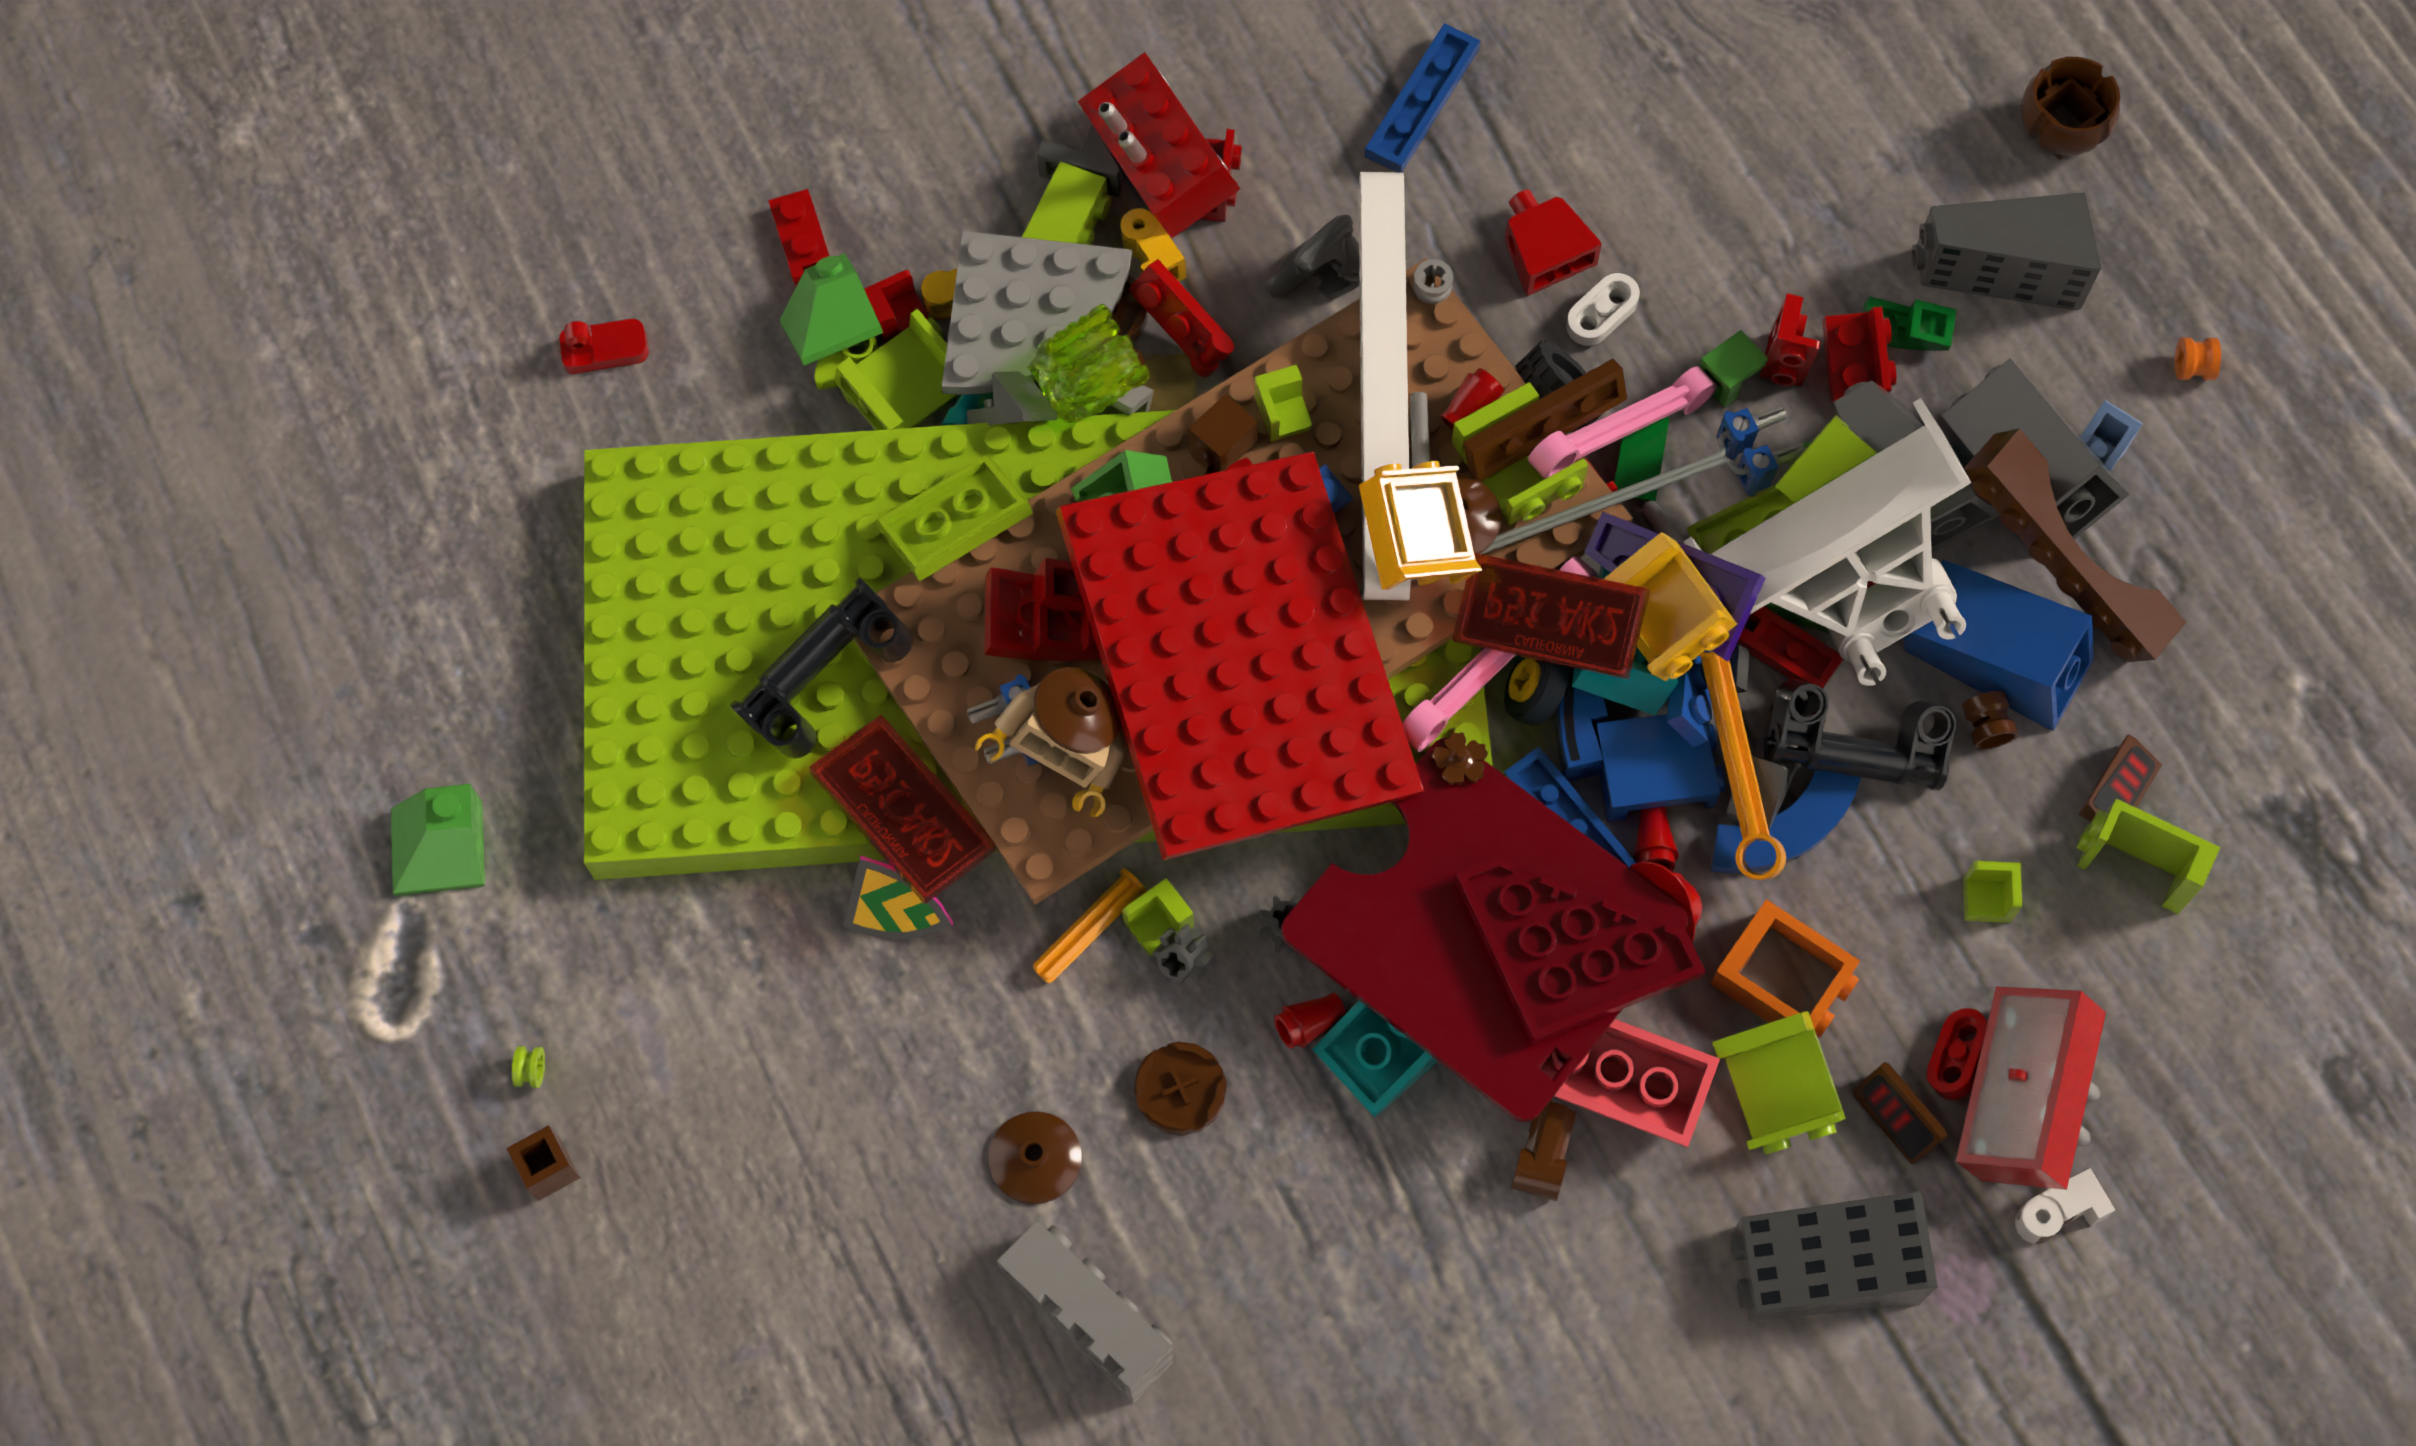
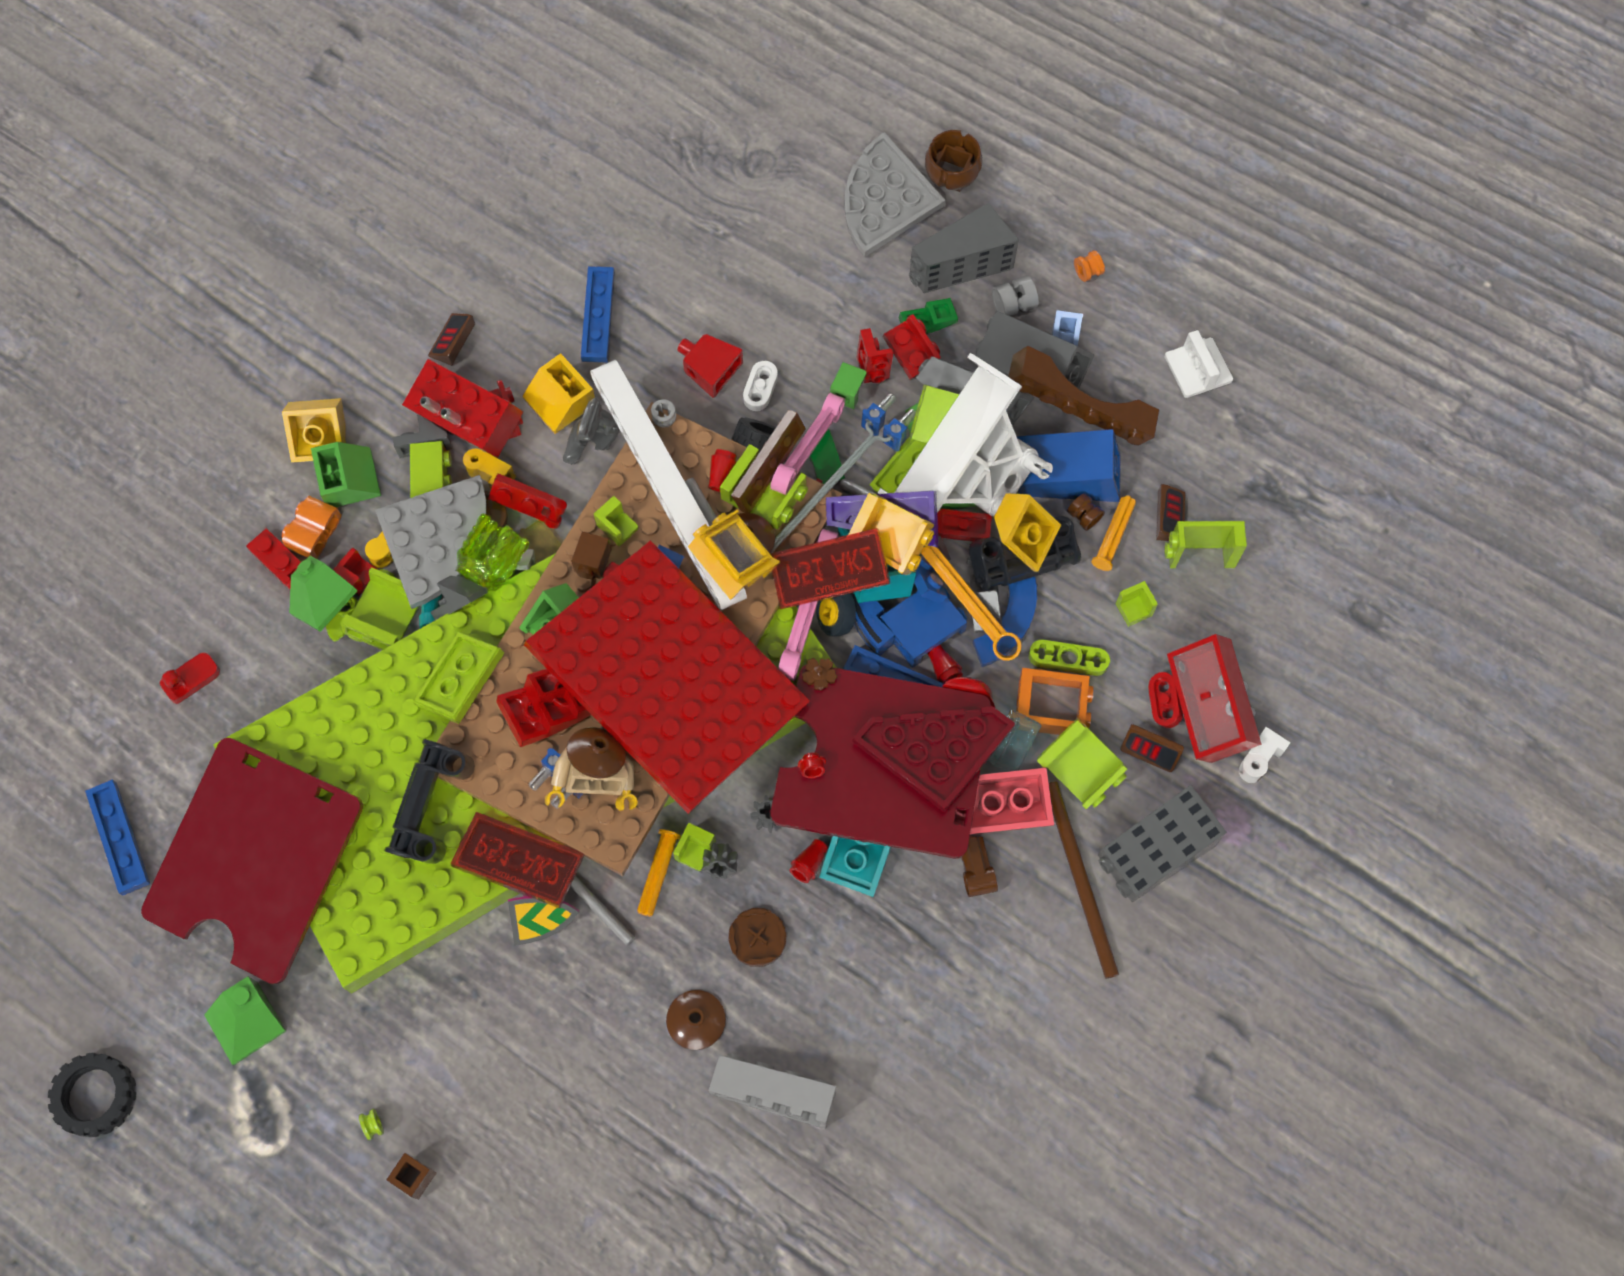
camera: 30 degrees left, 0 degrees up
none -> black tyre [48,1053,137,1137]
none -> blue plate [85,779,150,896]
none -> dark red door [141,738,363,984]
none -> yellow slope [282,398,346,462]
none -> orange brick [282,496,342,559]
none -> bright green slope [311,442,381,507]
none -> slope [428,313,475,366]
none -> yellow slope [522,353,595,434]
none -> light grey bar [569,876,635,946]
none -> red plate [798,752,827,779]
none -> light grey plate [844,132,945,257]
none -> clear light blue slope [989,709,1042,771]
none -> light grey wheel [992,275,1039,317]
none -> yellow slope [994,493,1061,572]
none -> lime beam [1028,640,1110,676]
none -> reddish brown piece [1049,782,1119,979]
none -> light orange axle [1091,495,1136,571]
none -> white bracket [1164,330,1233,398]

